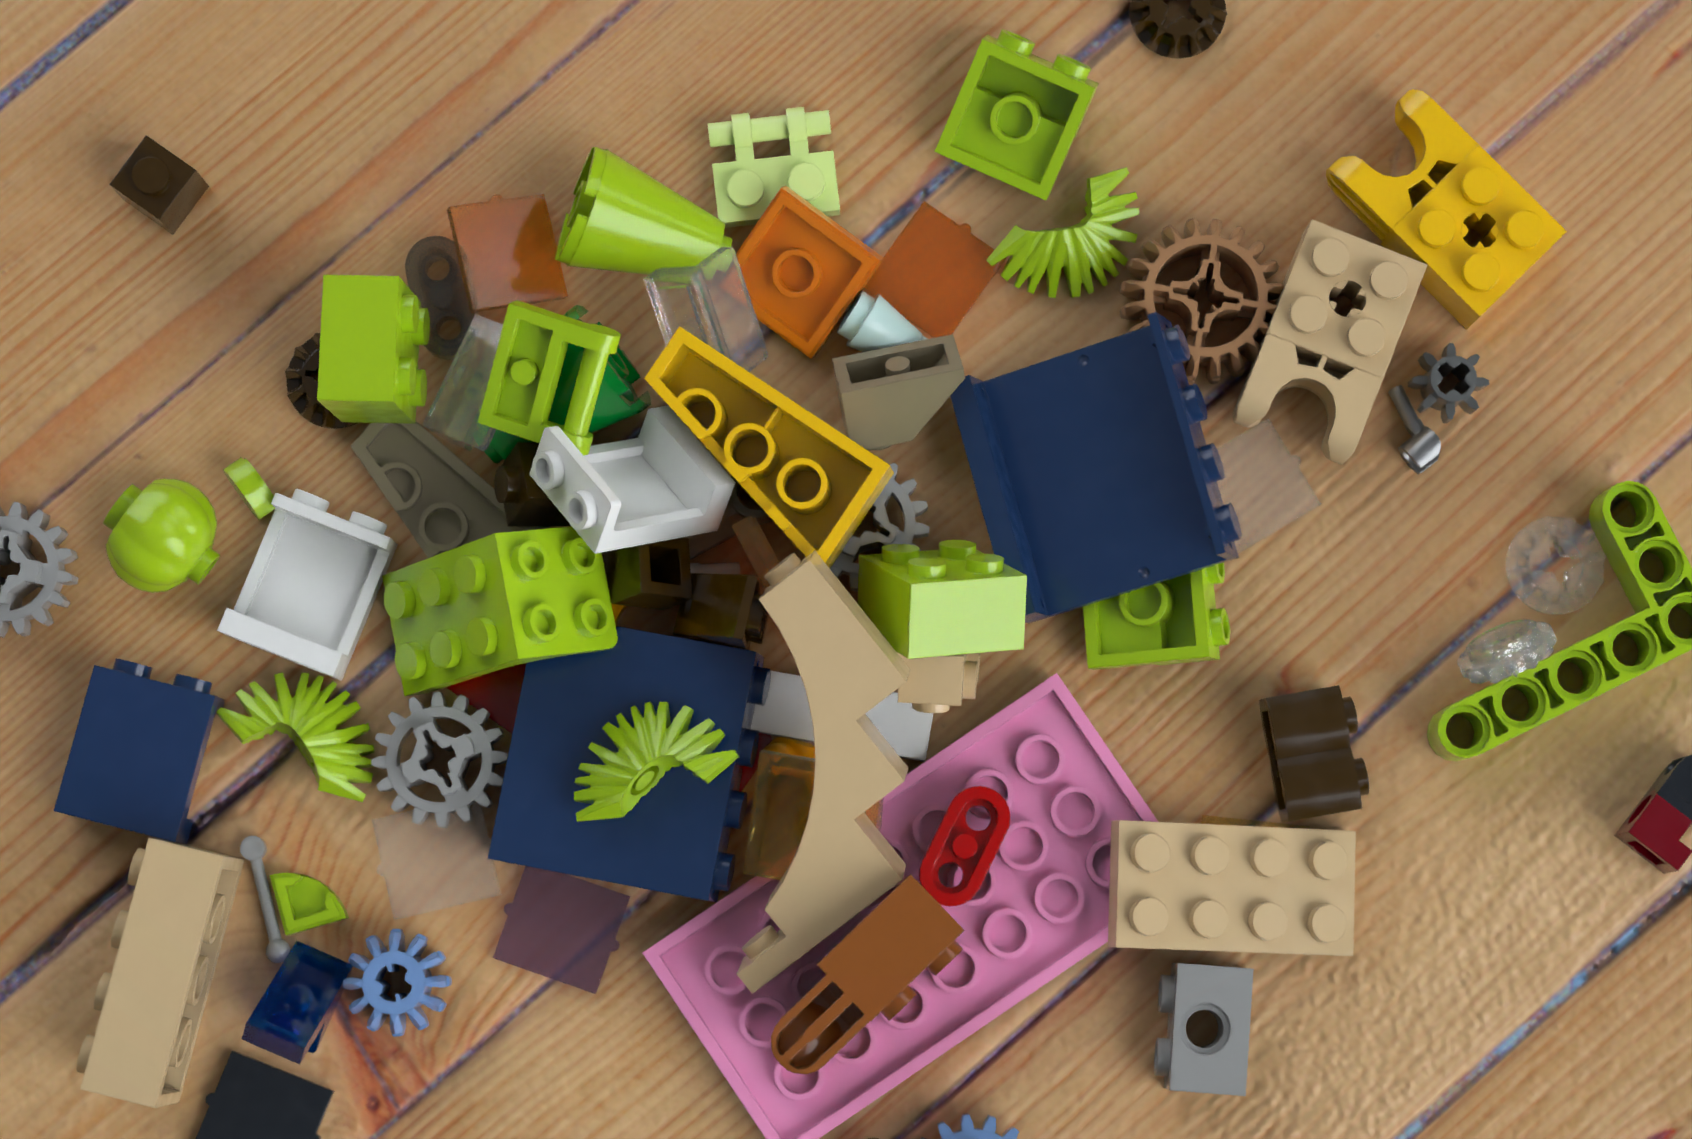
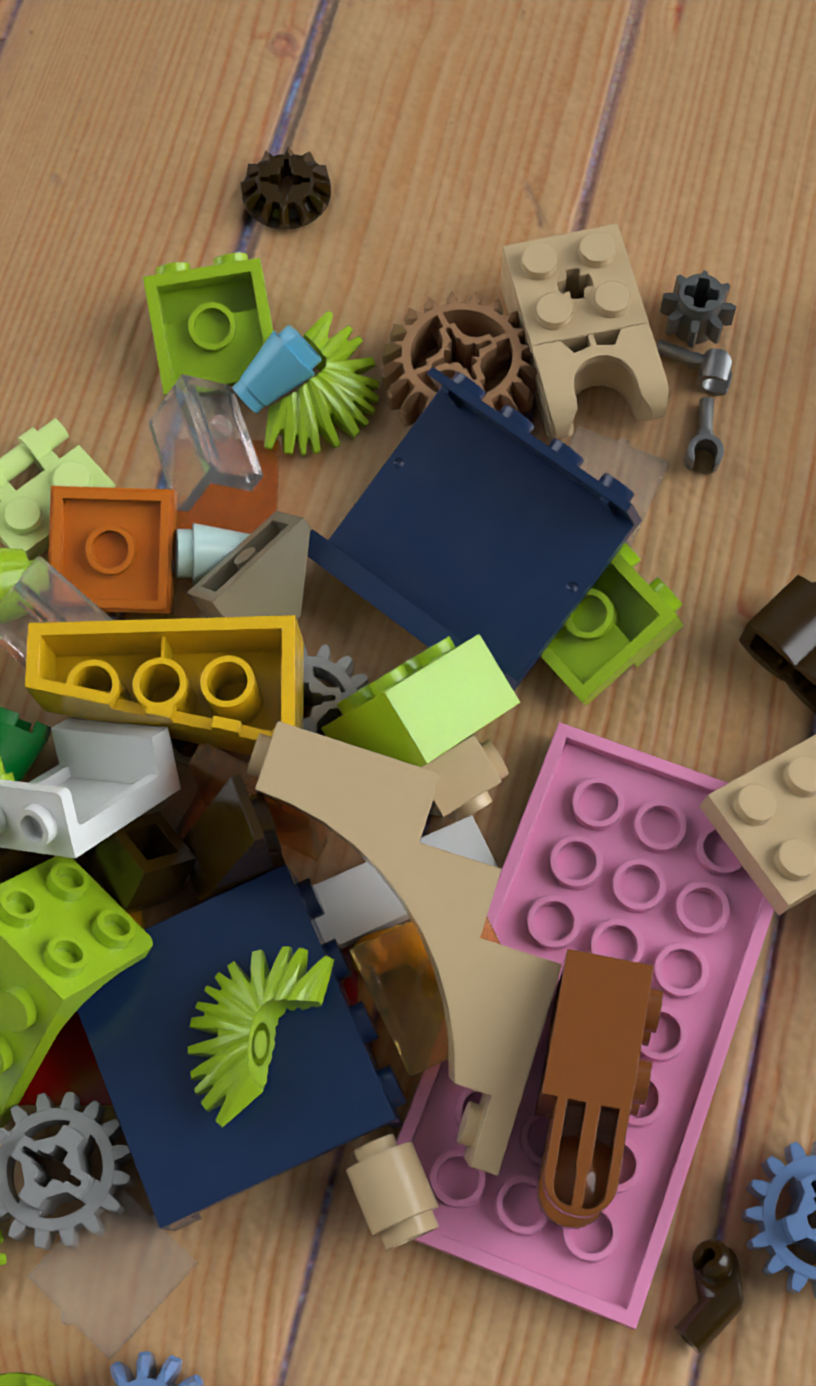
camera: 30 degrees left, 15 degrees down
piece [493,866,631,994] -> none
red plate [919,786,1010,907] -> none
yellow brick [1326,89,1567,330] -> none
none -> clear panel [149,374,264,512]
none -> medium azure cone [232,324,322,414]
none -> tan brick [346,1134,439,1251]
none -> flat silver hand [684,397,724,473]

